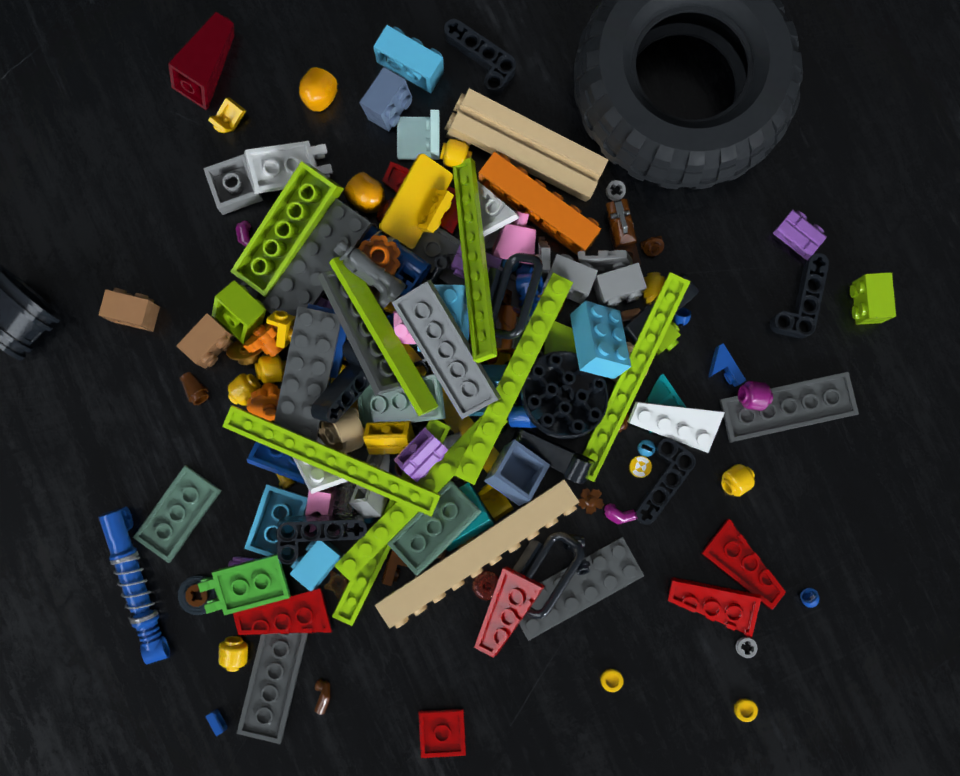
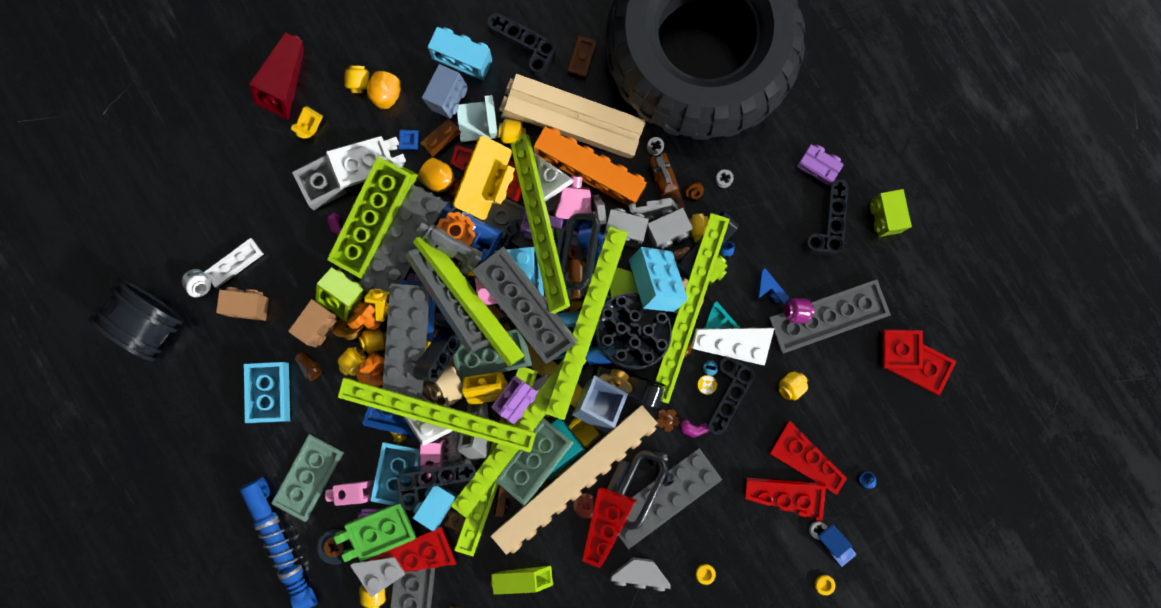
camera: 10 degrees left, 0 degrees up
none -> white head [182,269,211,297]
none -> white plate [204,238,263,288]
none -> medium azure brick [244,362,290,423]
none -> bright pink torso [325,480,374,506]
none -> yellow head [344,66,369,93]
none -> light grey wing [350,557,406,598]
none -> blue tile [399,130,419,150]
none -> reddish brown plate [420,118,461,157]
none -> lime slope [491,566,553,594]
none -> reddish brown plate [568,36,597,78]
none -> pearl gold piece [599,369,632,393]
none -> light grey slope [611,557,671,591]
none -> light grey bush [715,169,734,188]
none -> blue slope [818,524,856,567]
none -> red tile [882,330,923,369]
none -> red tile [887,344,956,395]

